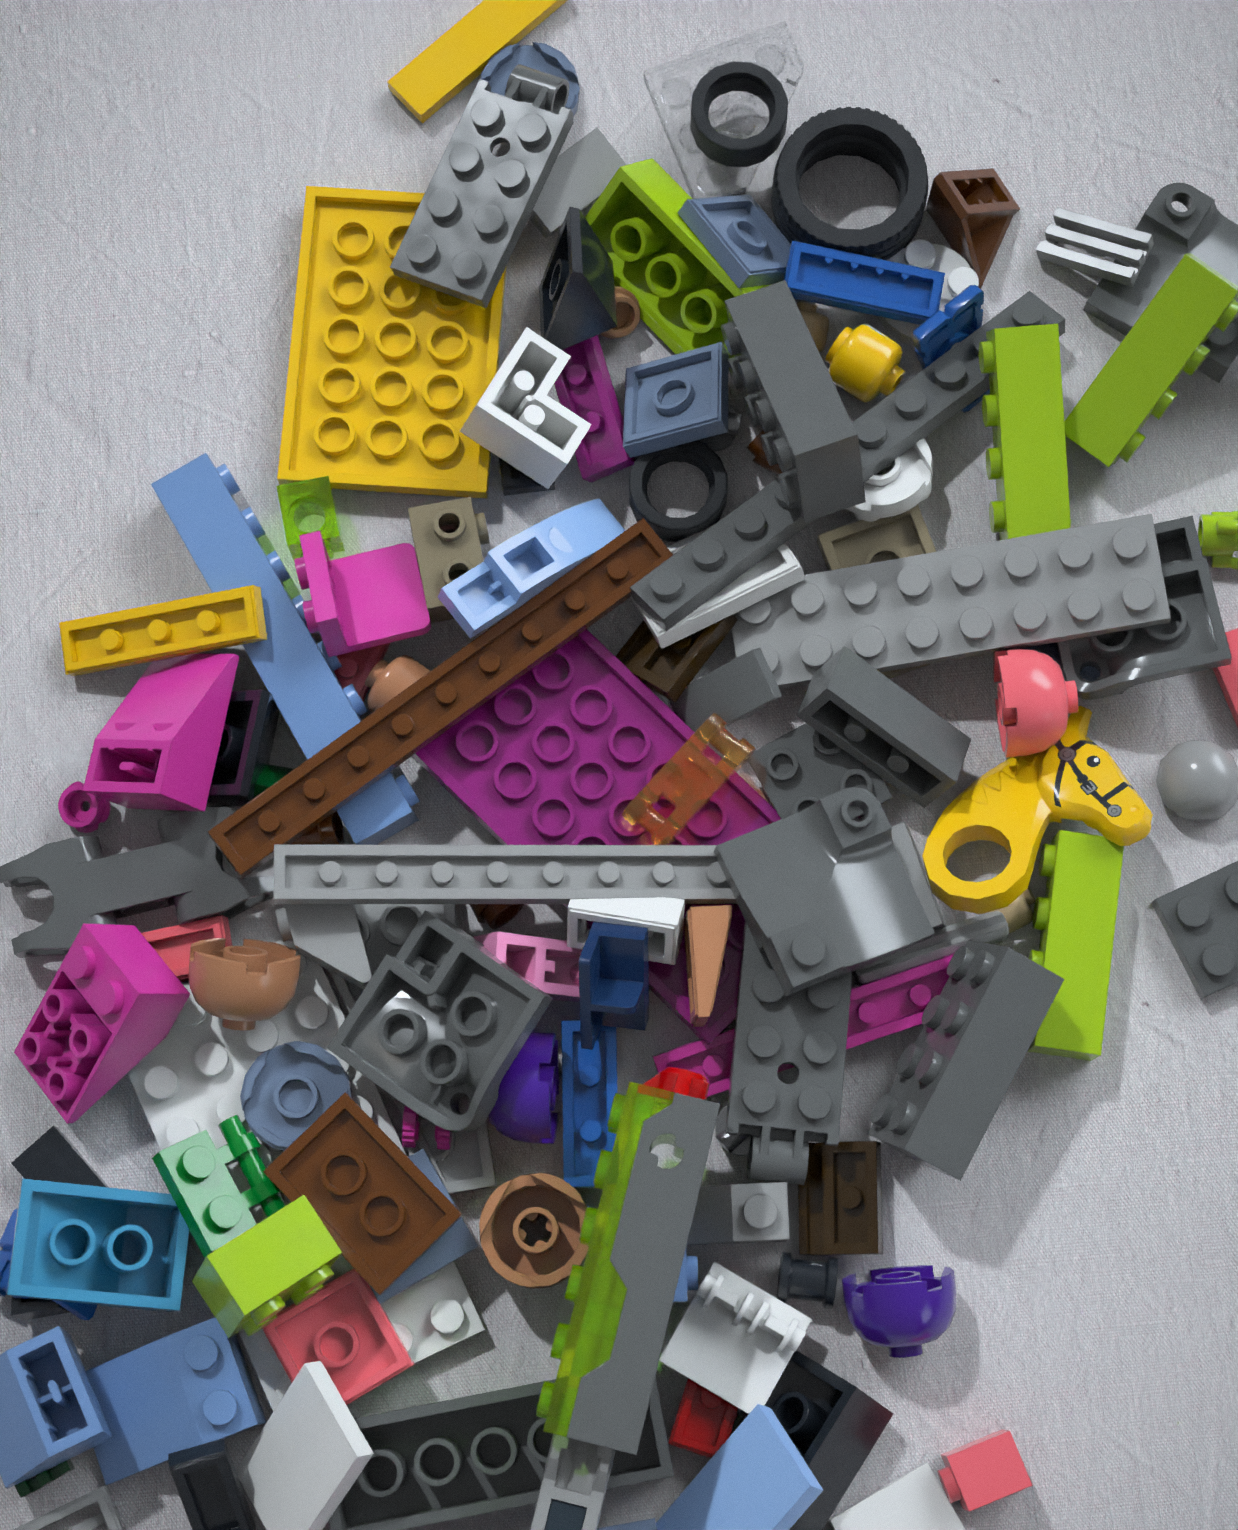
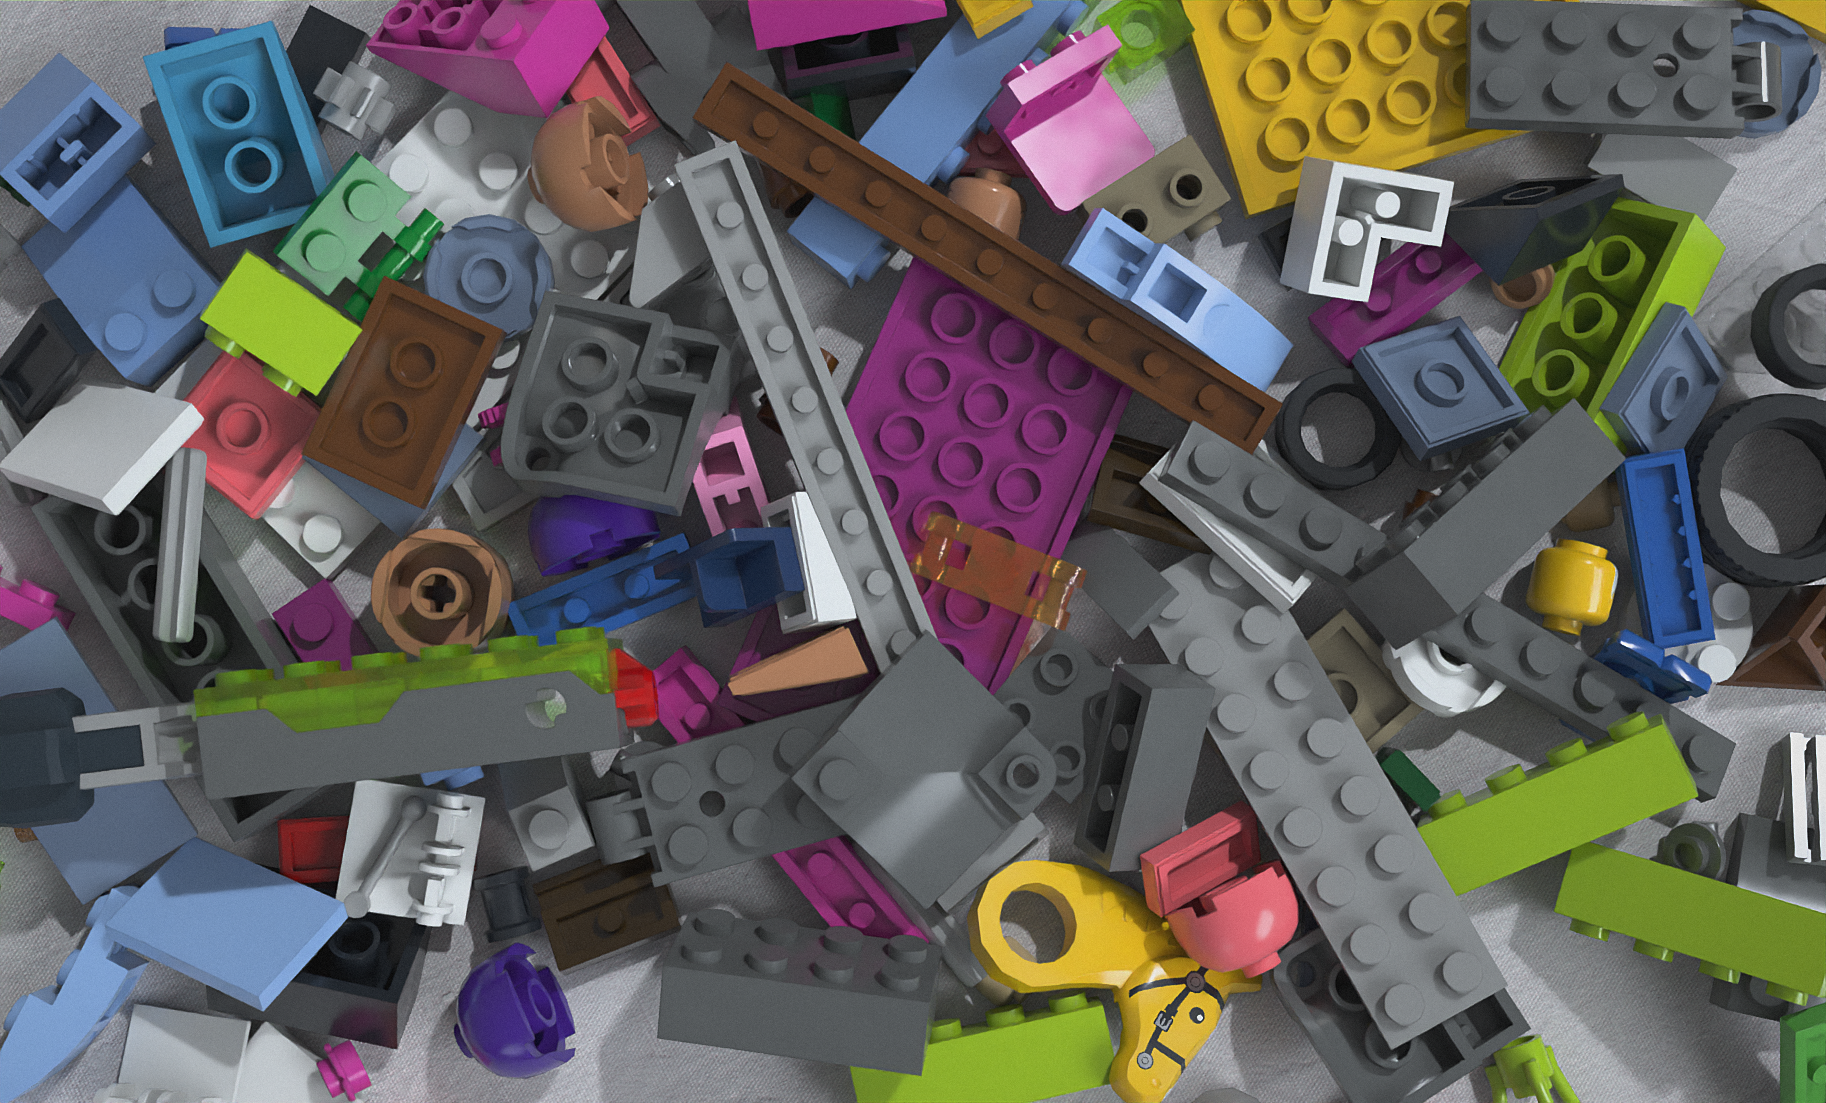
camera: 65 degrees right, 10 degrees up
none -> light grey axle [152,447,207,643]
none -> magenta plate [272,578,400,692]
none -> light grey gear [313,61,397,141]
none -> dark pink plate [316,1039,372,1102]
none -> light grey hinge [343,796,427,918]
none -> coral tile [1140,800,1261,917]
none -> dark green tile [1374,747,1441,812]
none -> flat silver plate [1663,821,1726,881]

